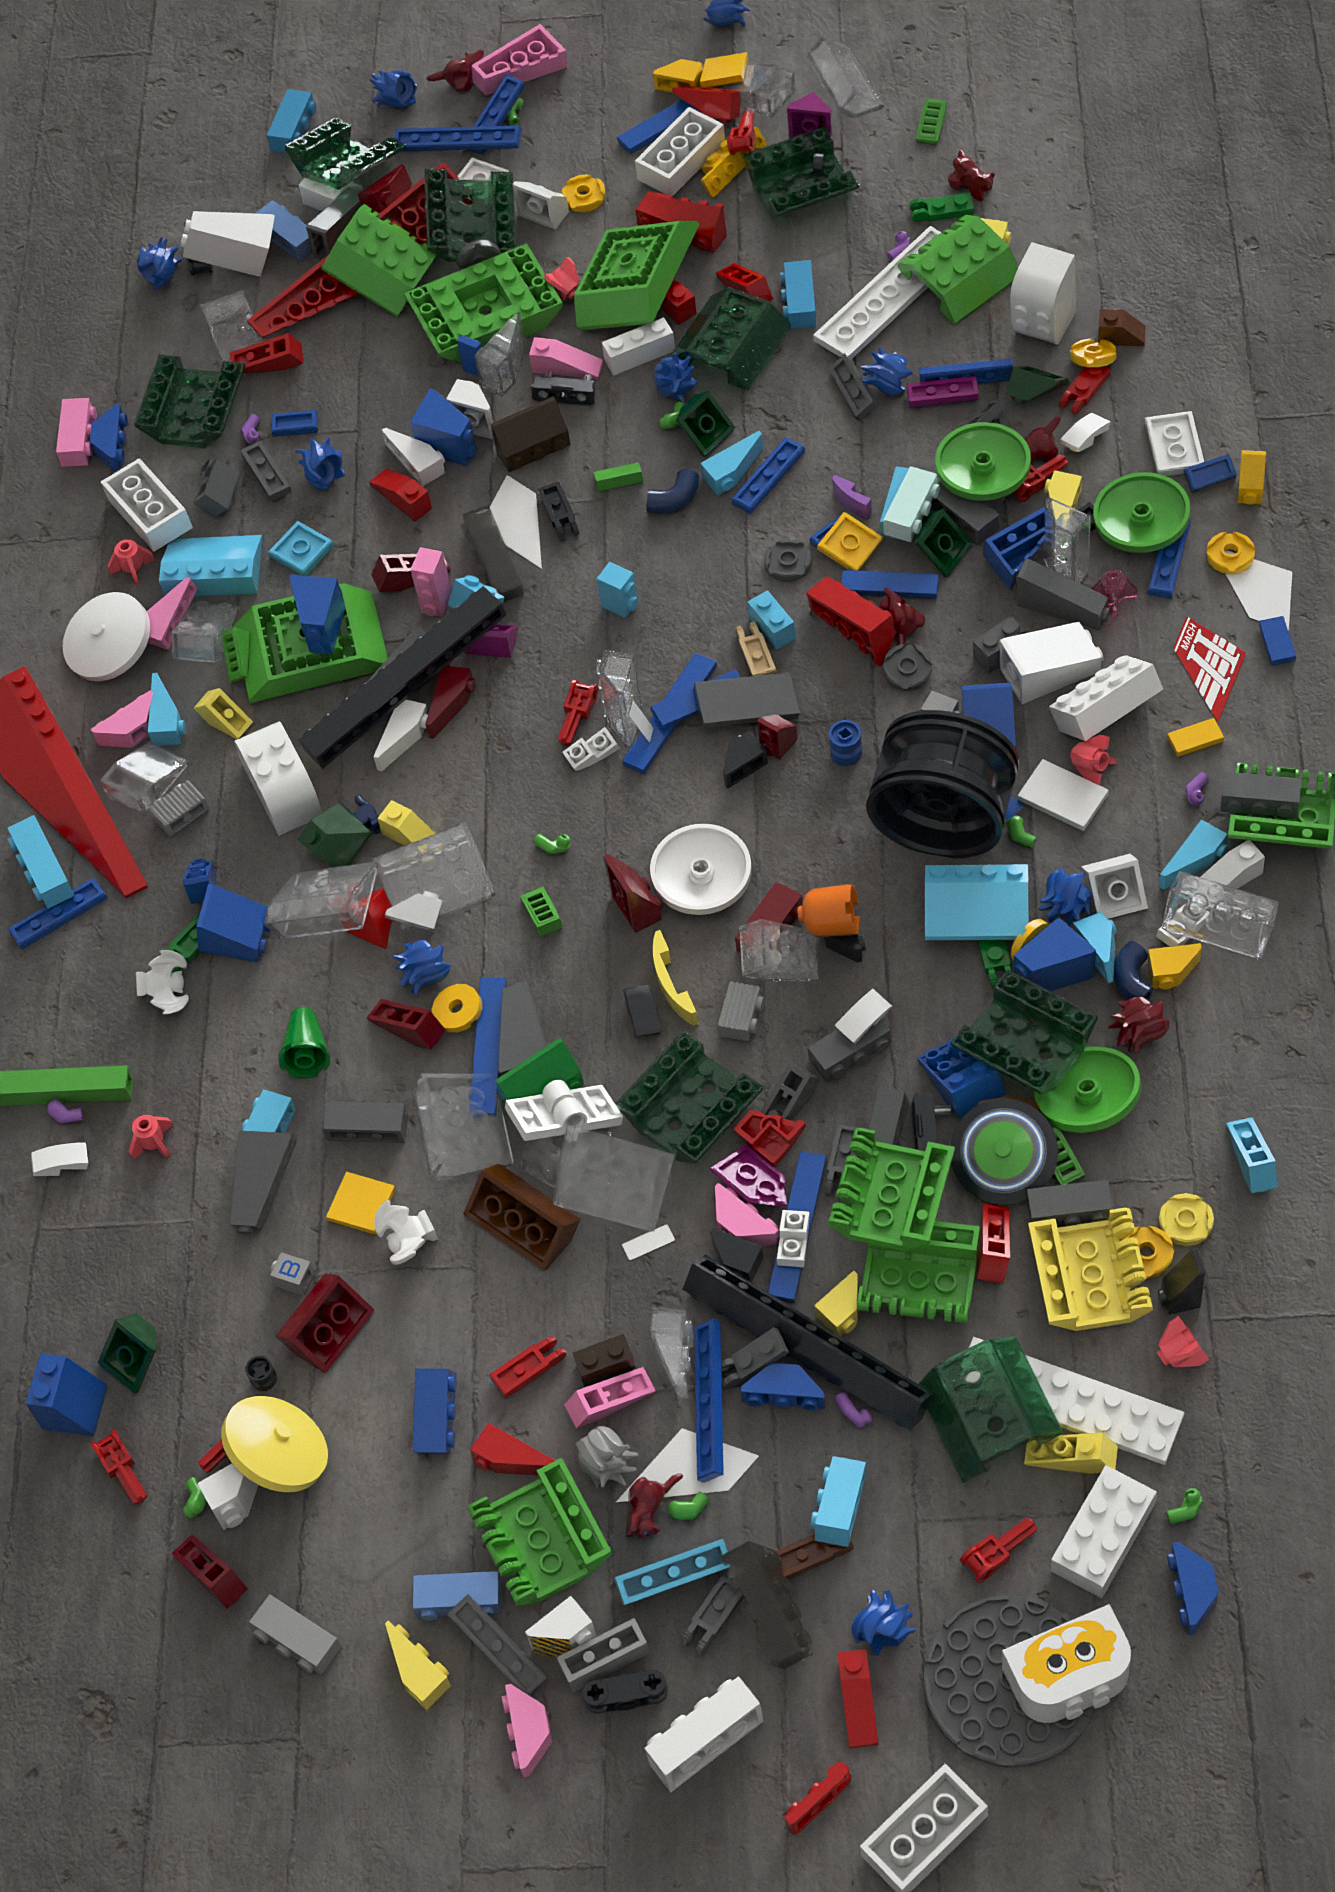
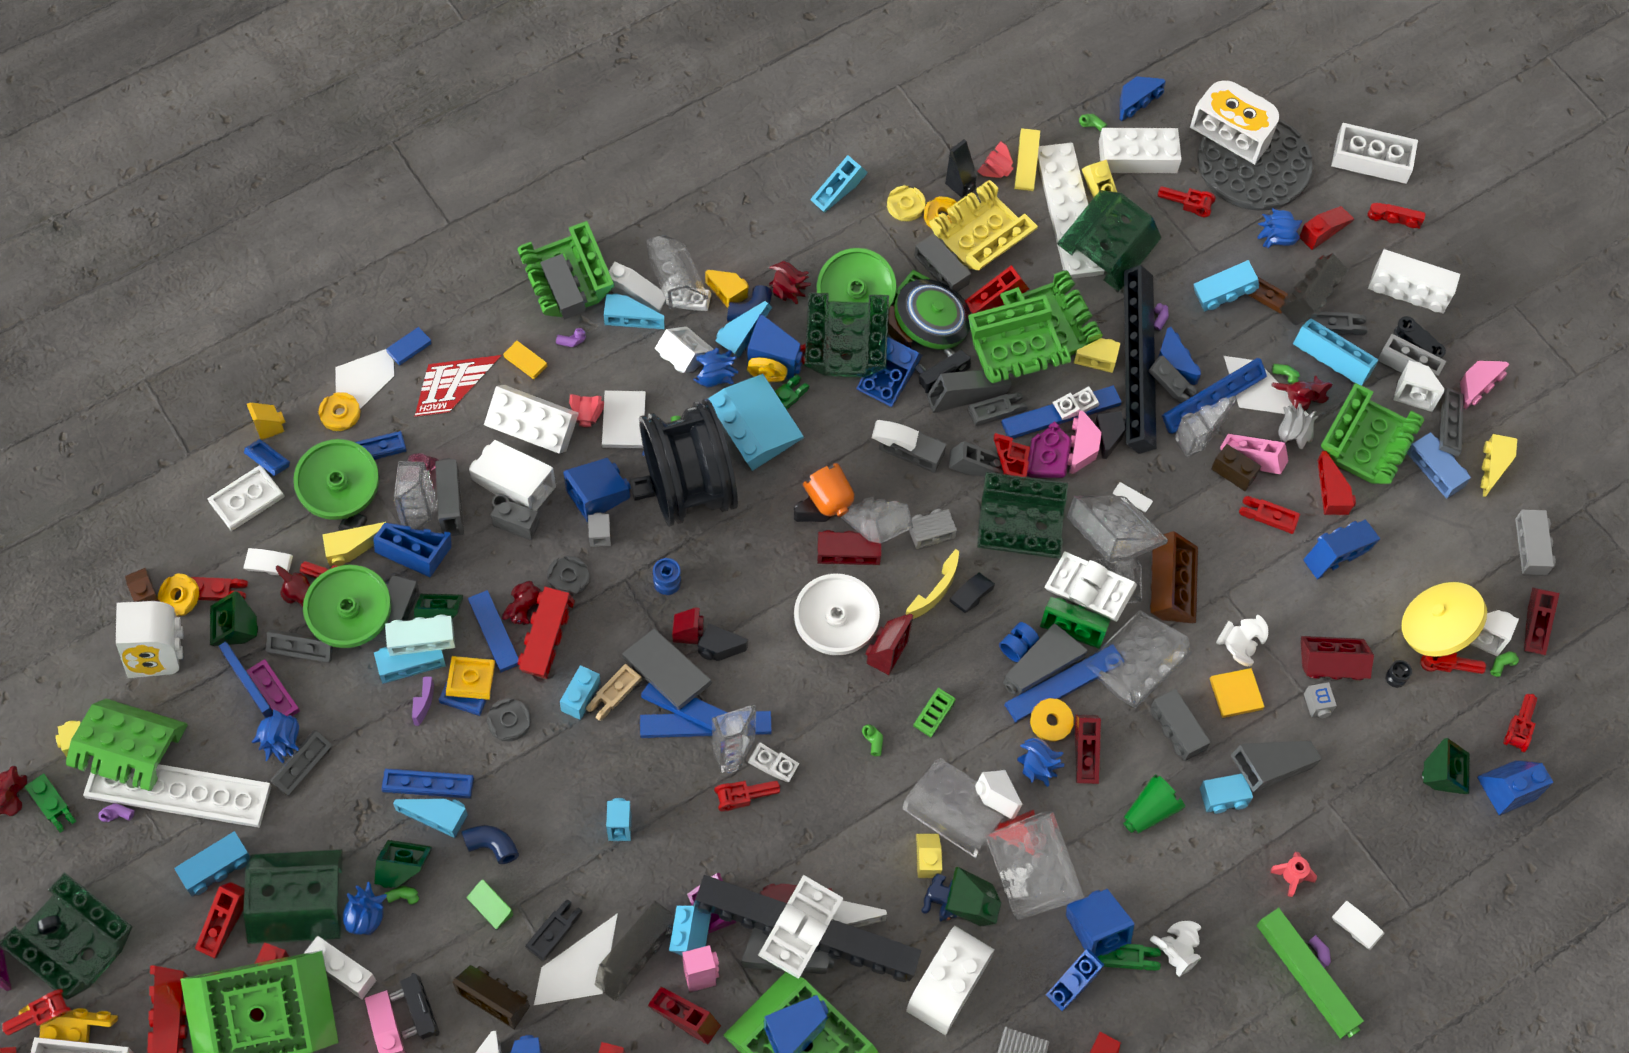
camera: 135 degrees left, 5 degrees up
none -> white plate [758,875,843,979]
none -> blue wheel [999,622,1039,662]
none -> light yellow slope [1014,128,1040,191]

